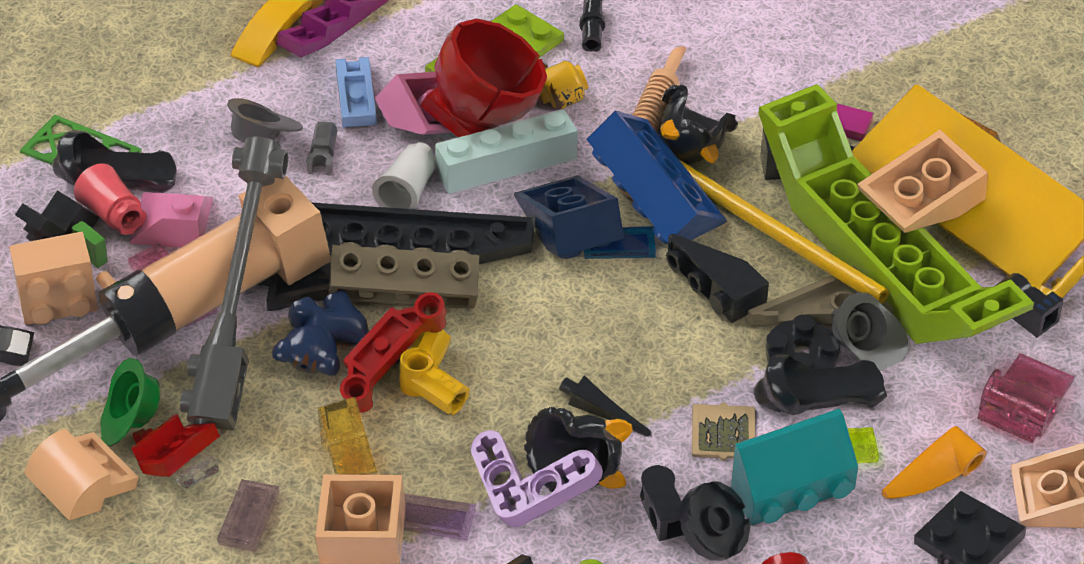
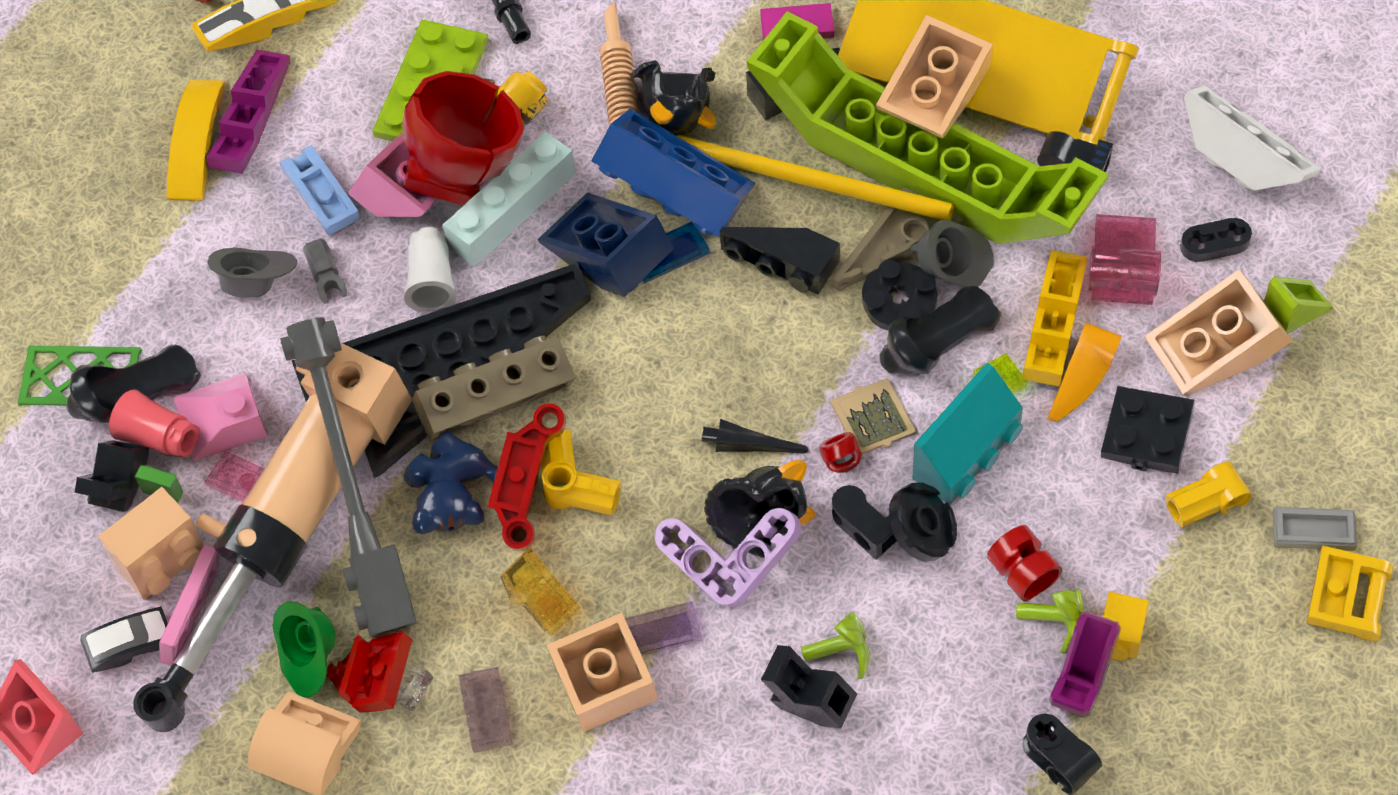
camera: 20 degrees left, 15 degrees up
none -> bright pink tile [159,544,219,666]
none -> red tile [818,432,862,473]
none -> yellow slope [1022,250,1088,387]

